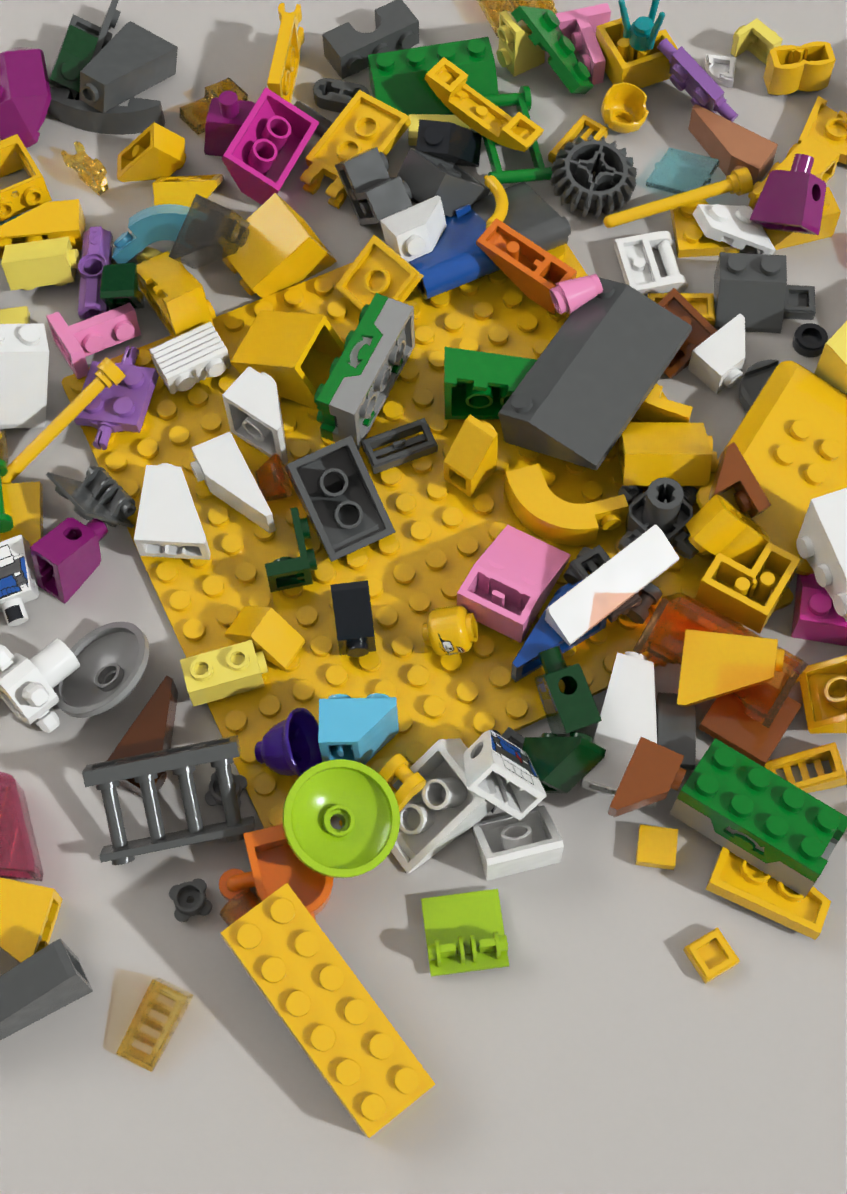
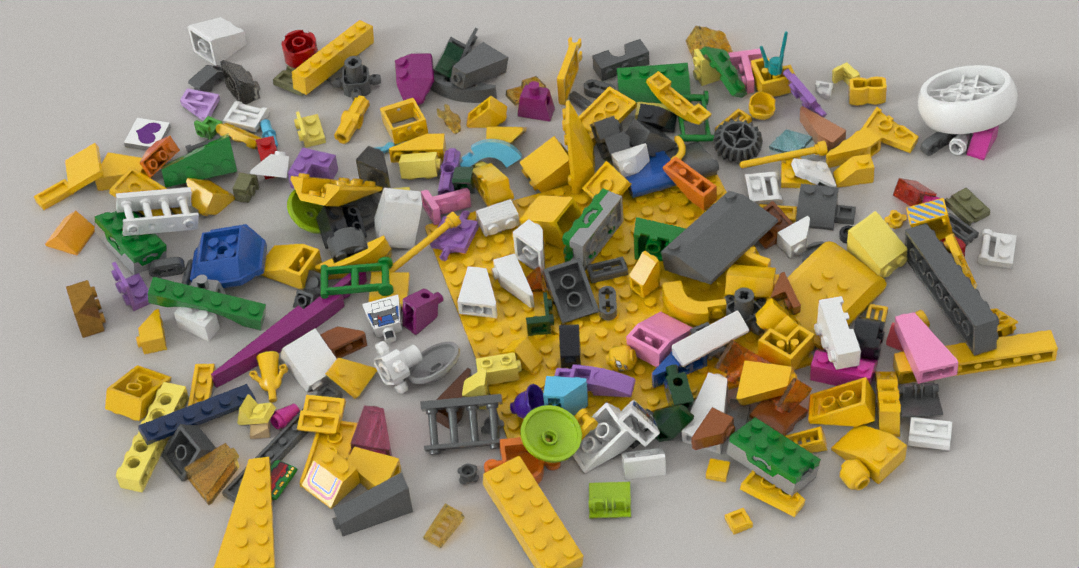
camera: 10 degrees right, 15 degrees down
dark grey hinge [46,466,136,528] -> none
clear smoke slope [169,194,250,269] -> none
dark pink slope [222,87,320,205] -> none
bright pink cone [549,274,603,314] -> none
magenta torso [750,154,826,235] -> none
none -> light yellow slope [462,369,489,410]
none -> medium lavender slope [554,365,636,397]
none -> yellow wedge [562,100,595,193]
none -> dark grey beam [598,286,617,320]

